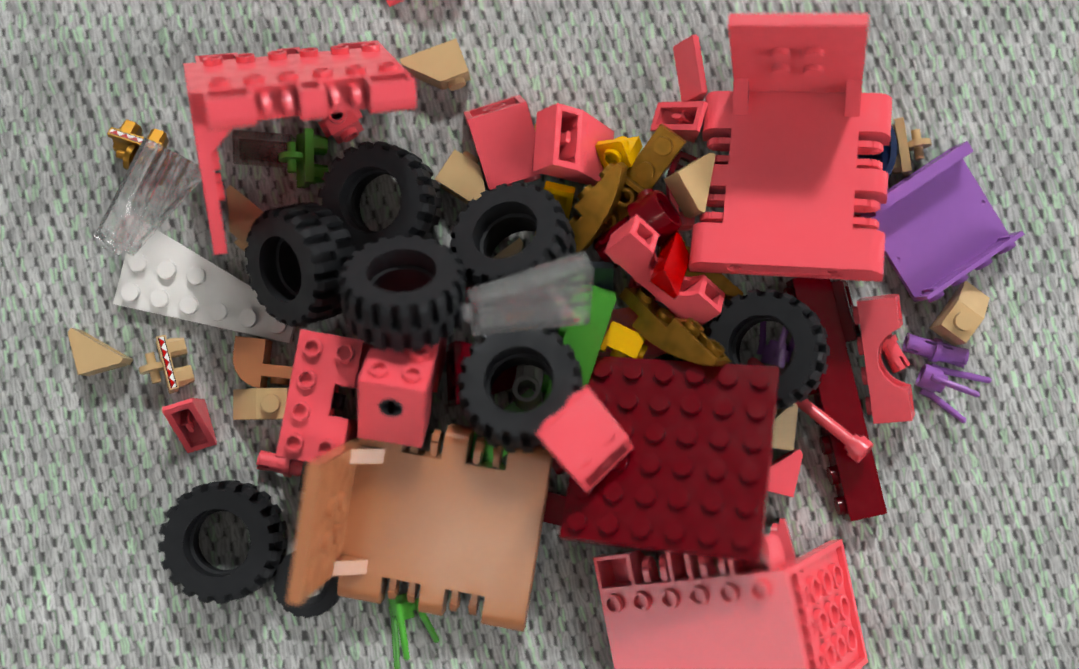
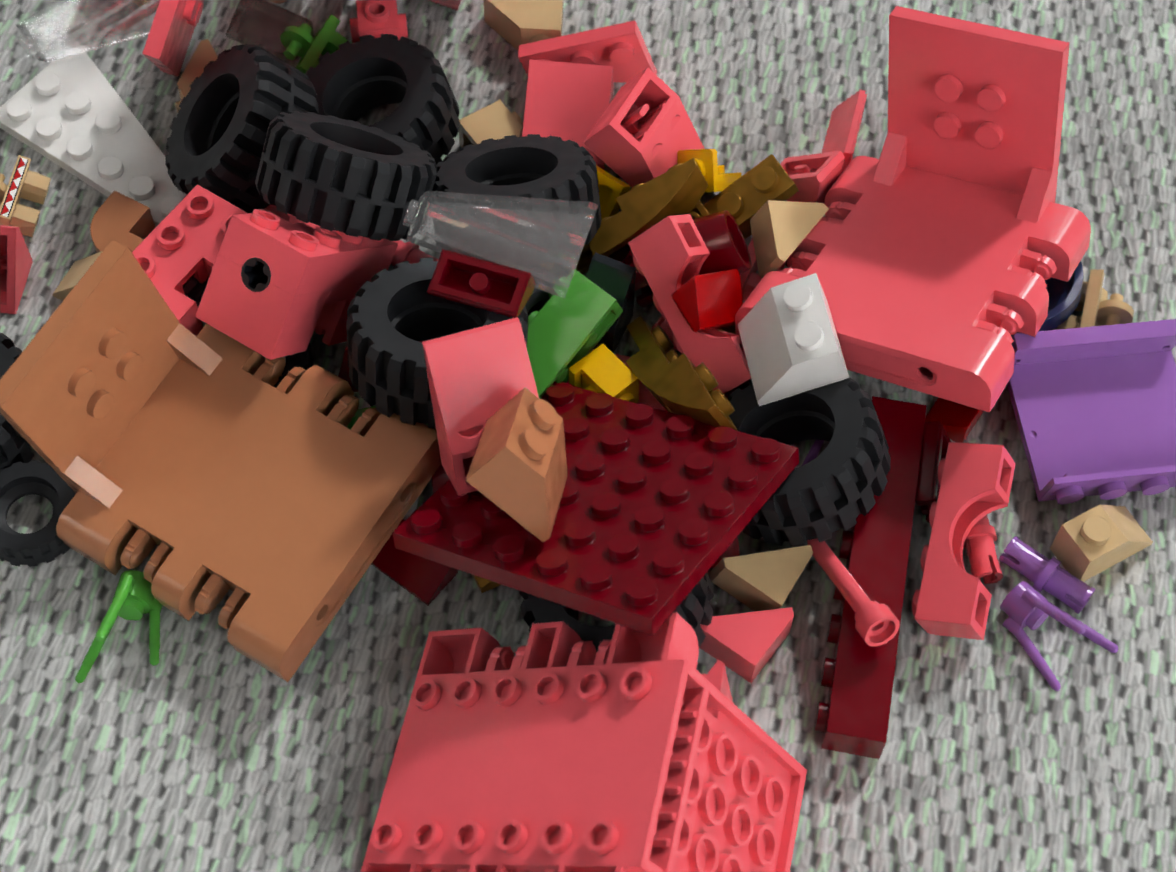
camera: 20 degrees right, 25 degrees down
none -> dark red slope [427,249,536,318]
none -> nougat slope [465,387,568,543]
none -> coral wing [518,20,657,82]
none -> white slope [738,273,849,406]

